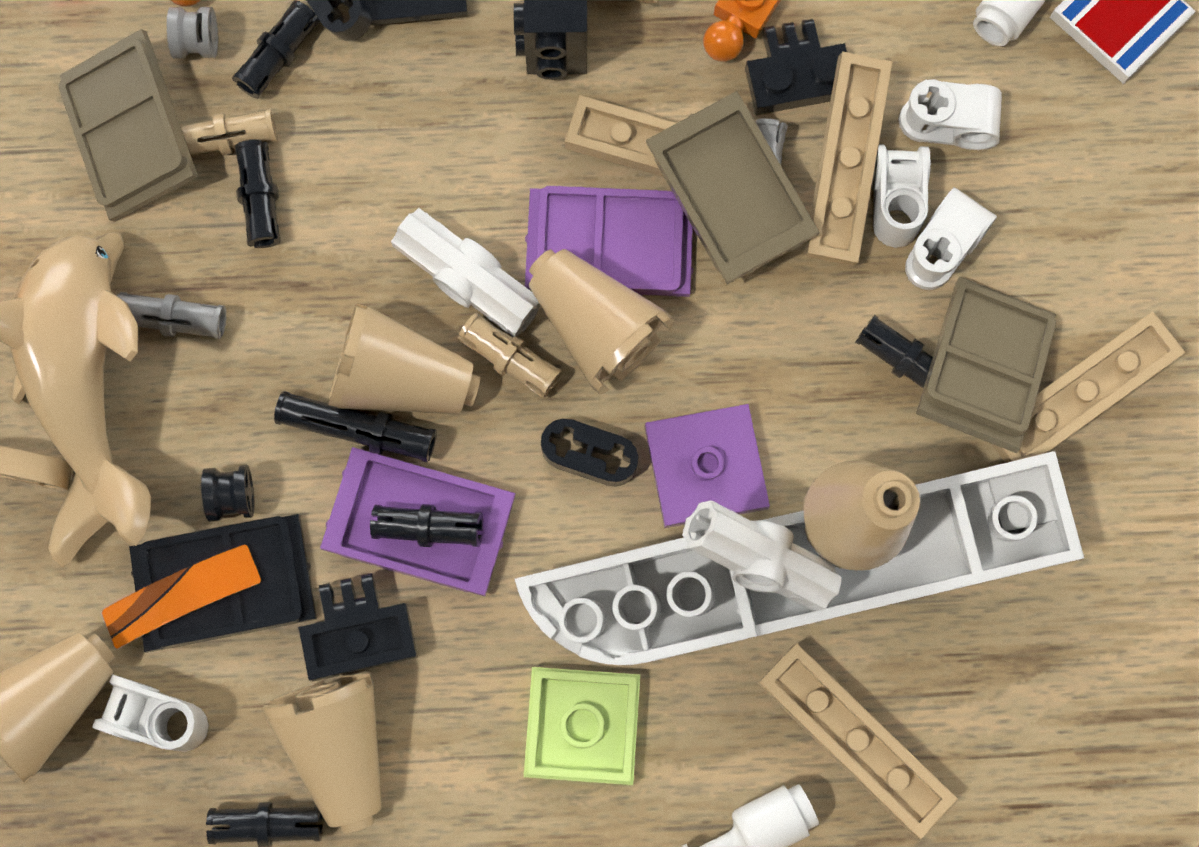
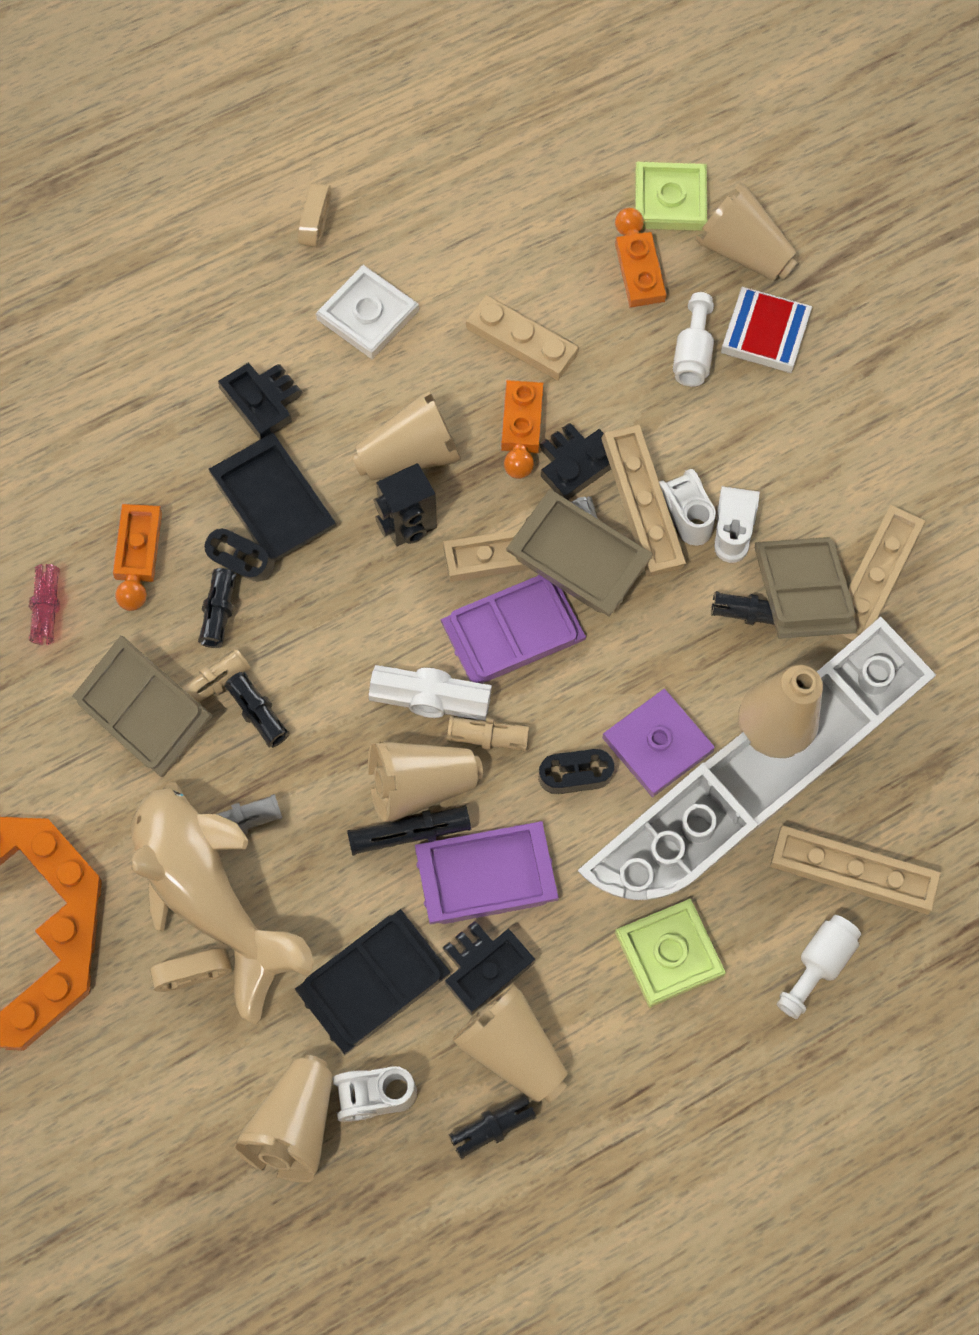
camera: 25 degrees left, 10 degrees down
orange sticker [102,545,261,649] -> none
light grey wheel [167,7,218,58] -> none
black wheel [201,465,255,522] -> none
black pin [370,504,484,547] -> none
tan cone [529,249,674,394] -> none
white piece [682,500,842,611] -> none
white piece [899,79,1002,150] -> none

